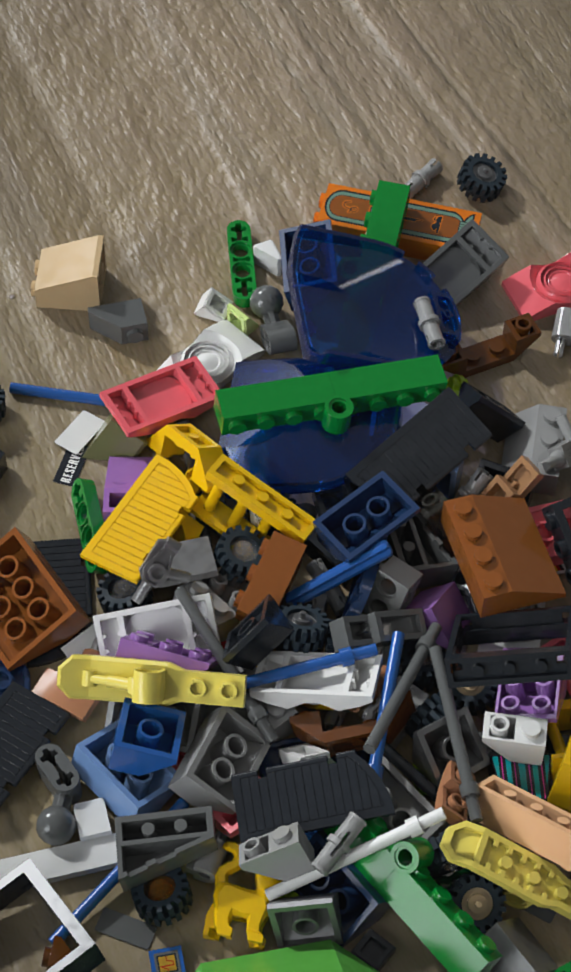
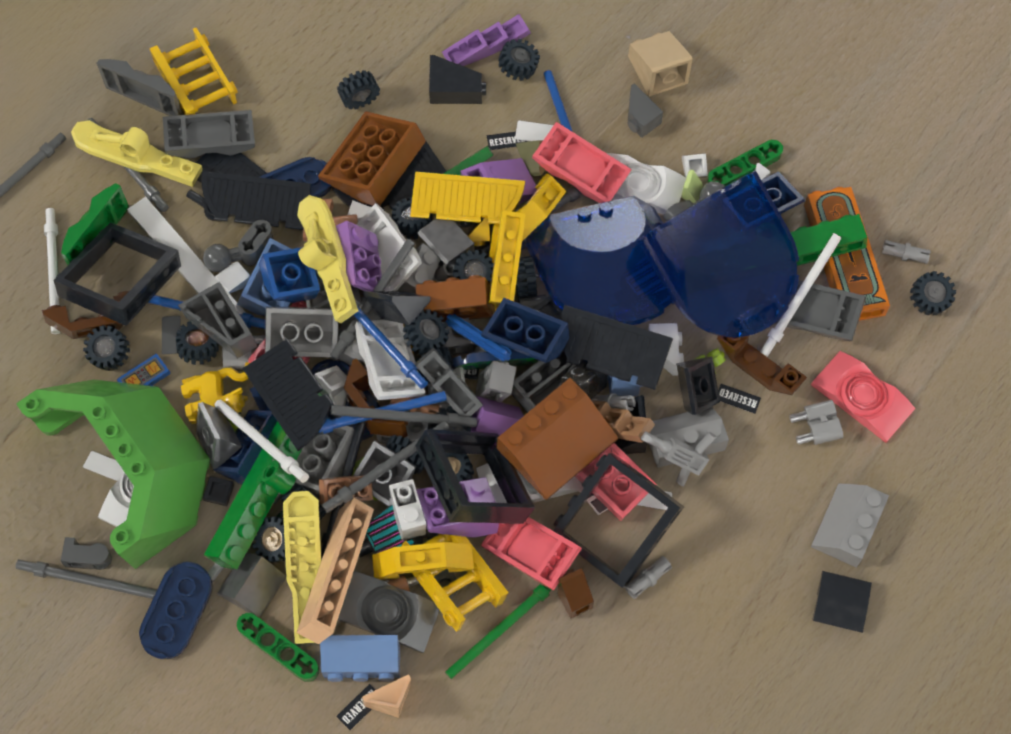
camera: 65 degrees right, 10 degrees up
flat silver piece [131,536,191,605] -> none
green hinge [213,355,448,435] -> none
light grey slope [239,821,315,882] -> none
light grey pin [310,811,367,877] -> none
light grey pin [413,296,446,350] -> none
none -> black sticker [718,384,761,414]
none -> white bar [760,233,841,357]

